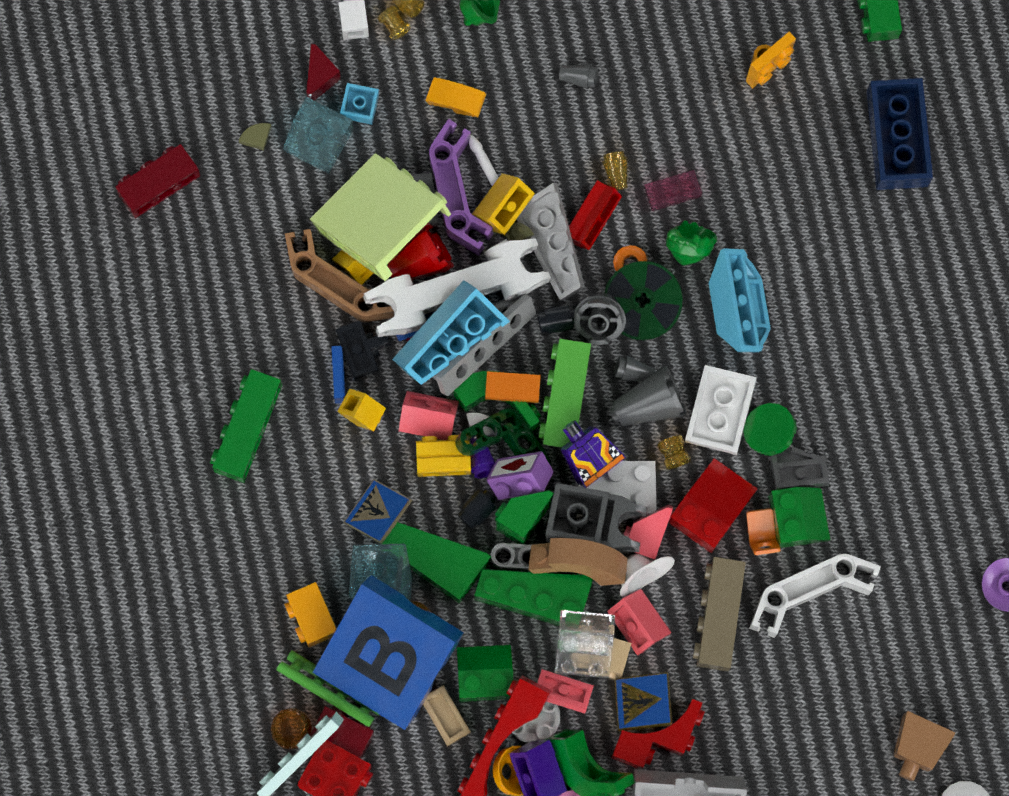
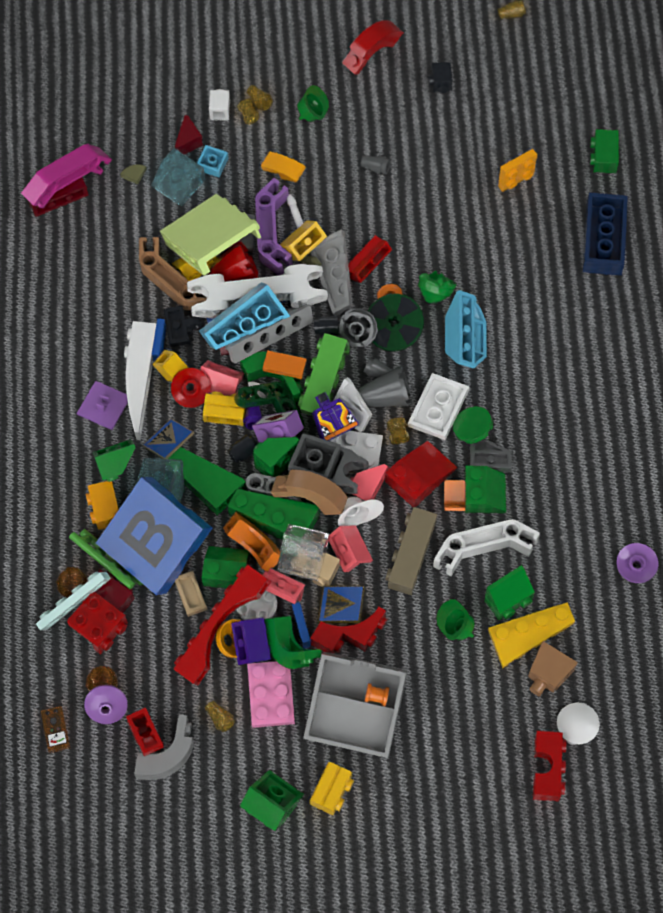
camera: 15 degrees right, 10 degrees down
green brick [210,369,282,483] -> none
clear yellow cone [602,151,628,191] -> none
clear pink plate [644,170,702,211] -> none
none -> dark pink piece [21,144,112,208]
none -> medium lavender piece [77,381,128,430]
none -> green slope [92,439,135,482]
none -> white slope [124,321,156,440]
none -> red dish [171,368,211,408]
none -> orange arch [223,512,282,572]
none -> blue tile [292,602,311,649]
none -> white wing [333,377,372,432]
none -> green piece [436,599,475,640]
none -> green slope [484,565,535,620]
none -> yellow wing [488,602,575,668]

